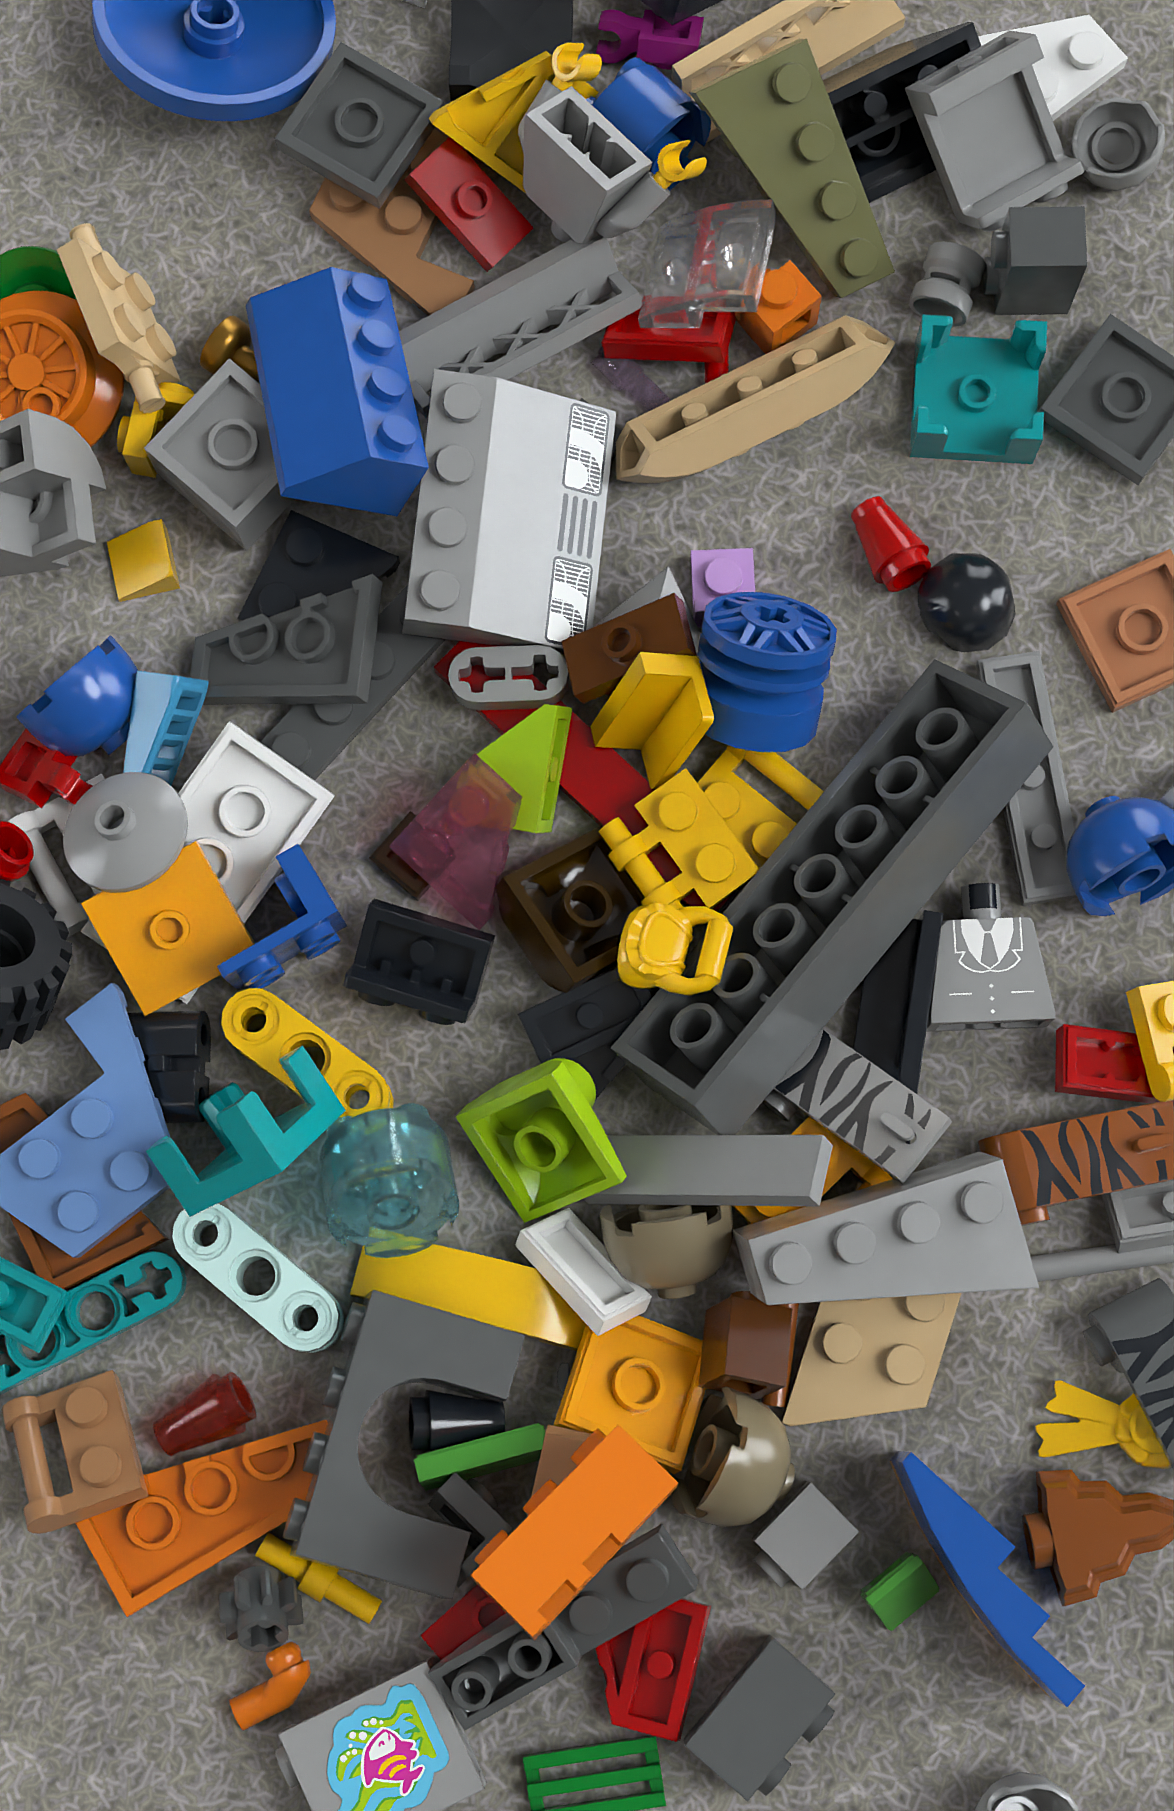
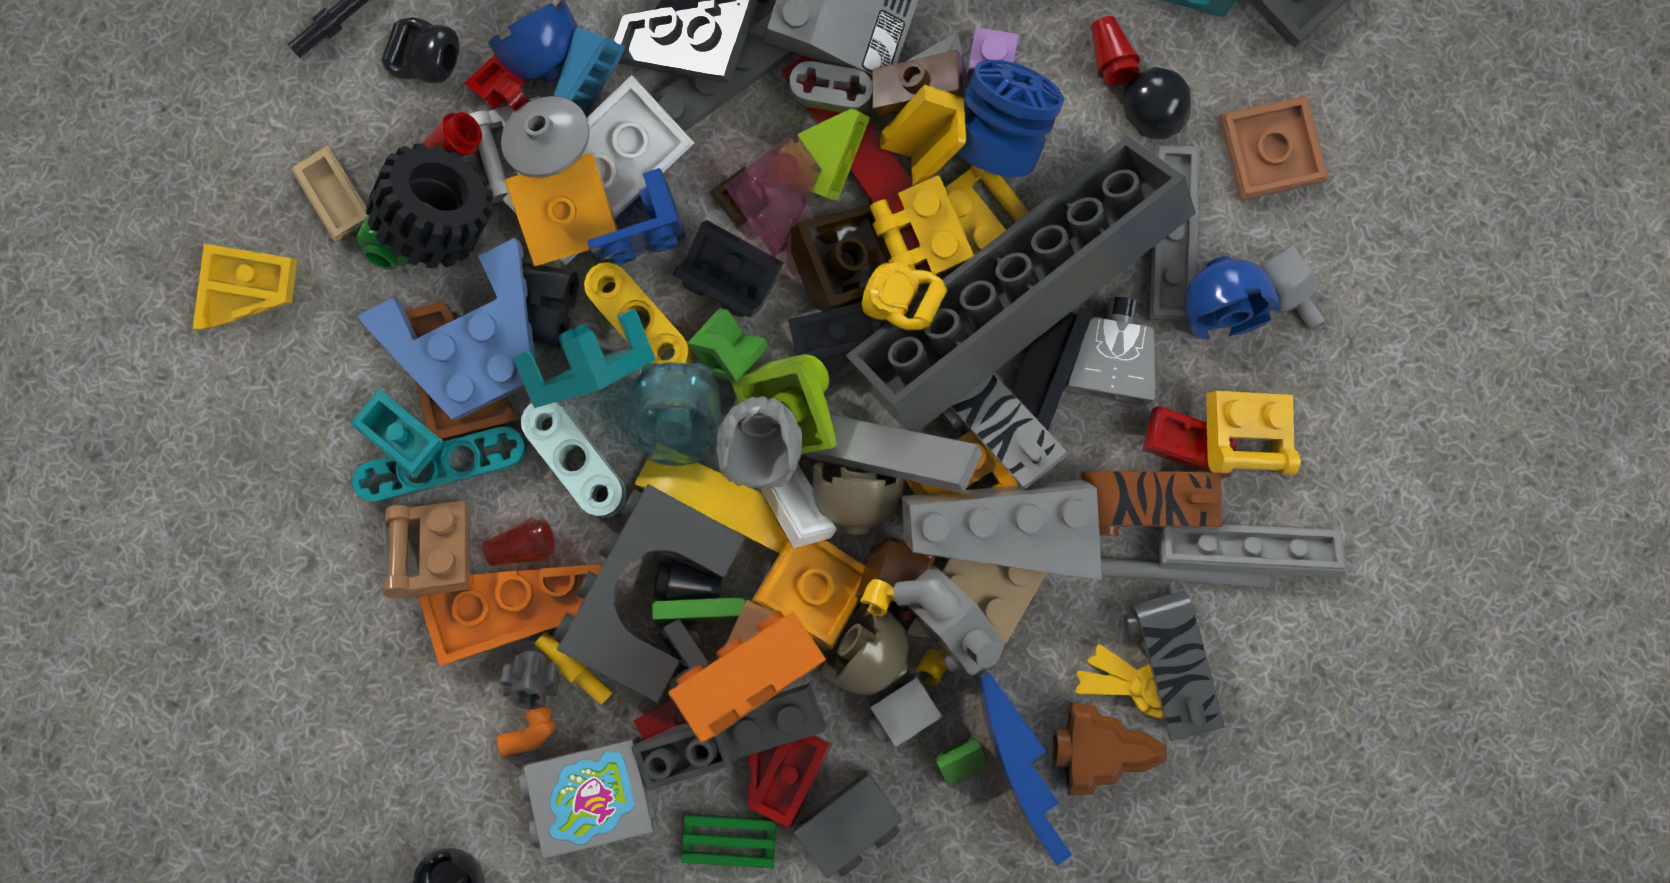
camera: 10 degrees right, 5 degrees up
none -> bright green panel [687,308,769,382]
none -> light grey hair [716,396,802,488]
none -> light grey torso [860,565,1005,686]

